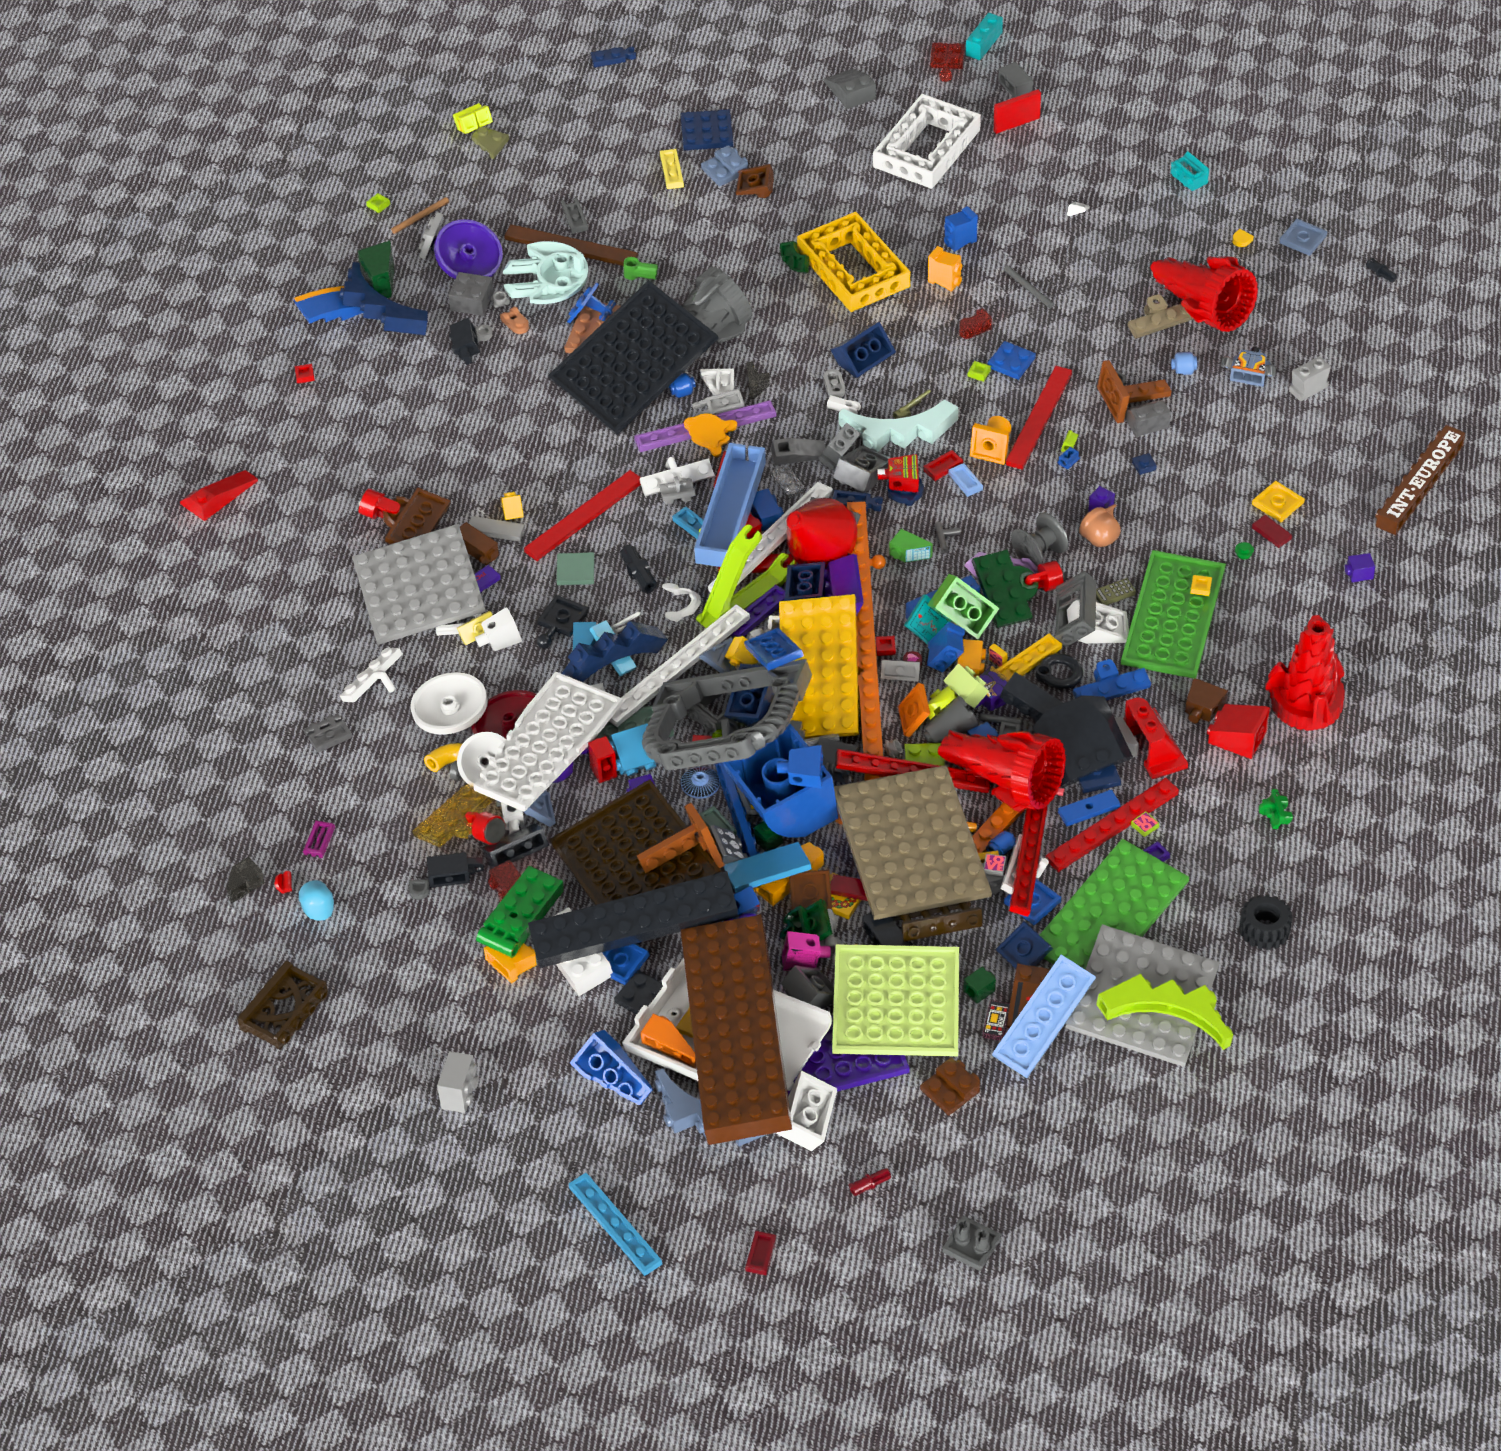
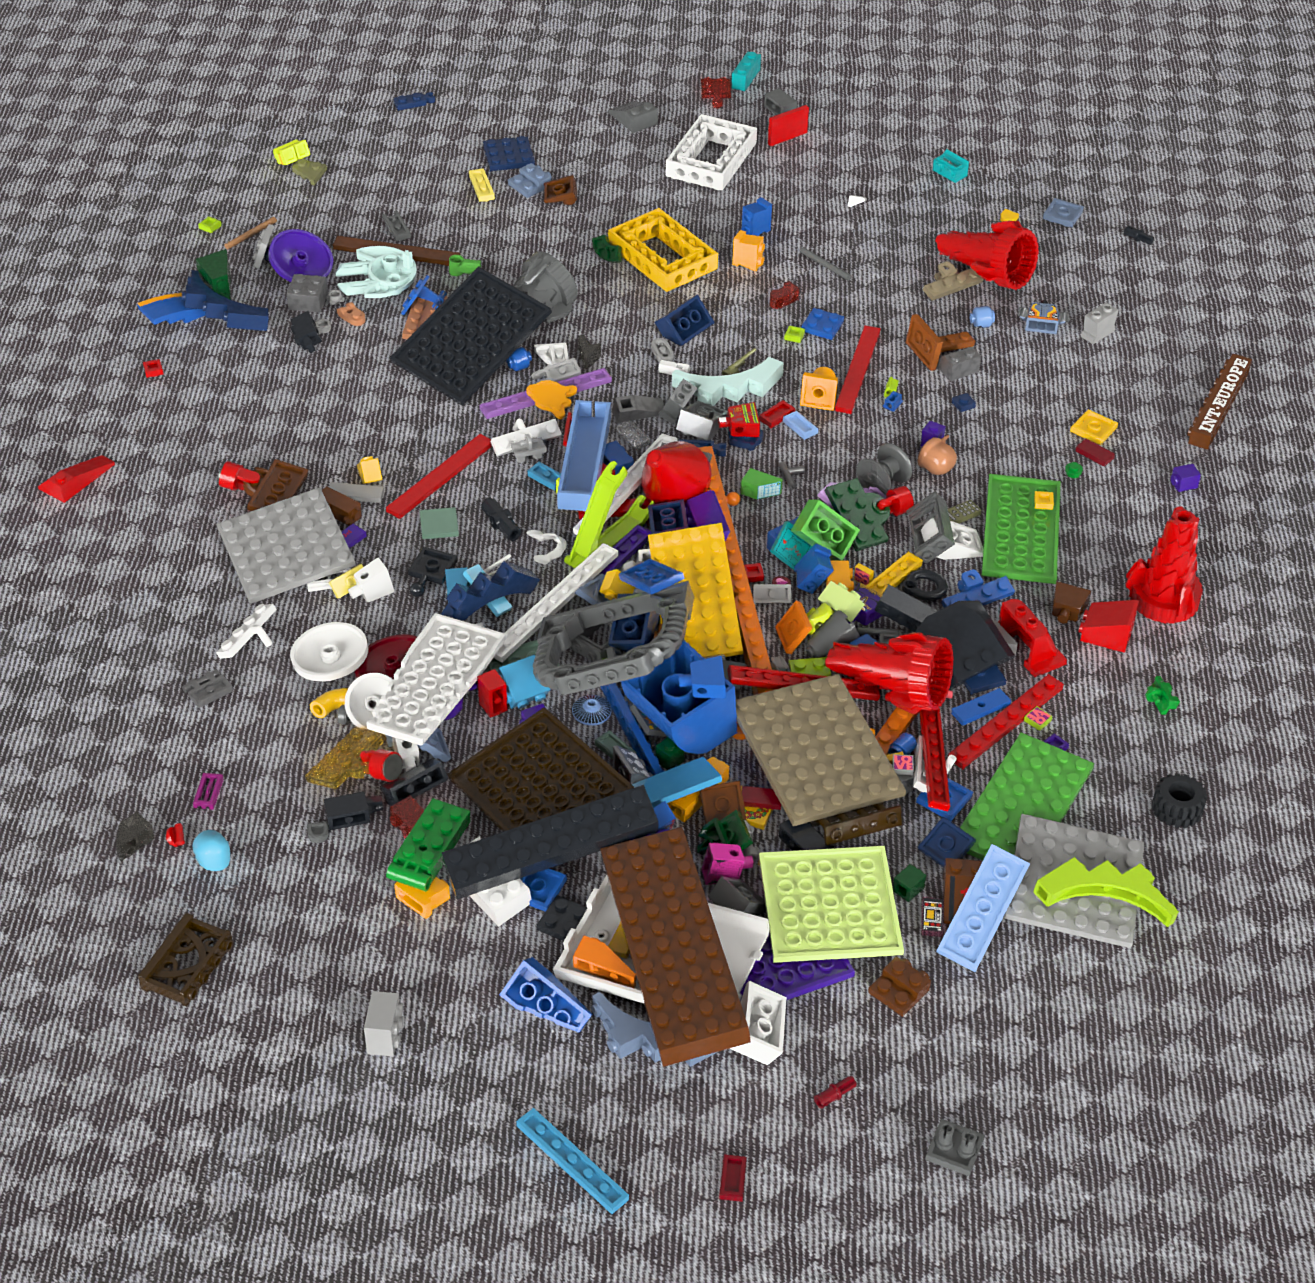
camera: 10 degrees left, 5 degrees down
dark orange piece [637,803,725,873] -> none

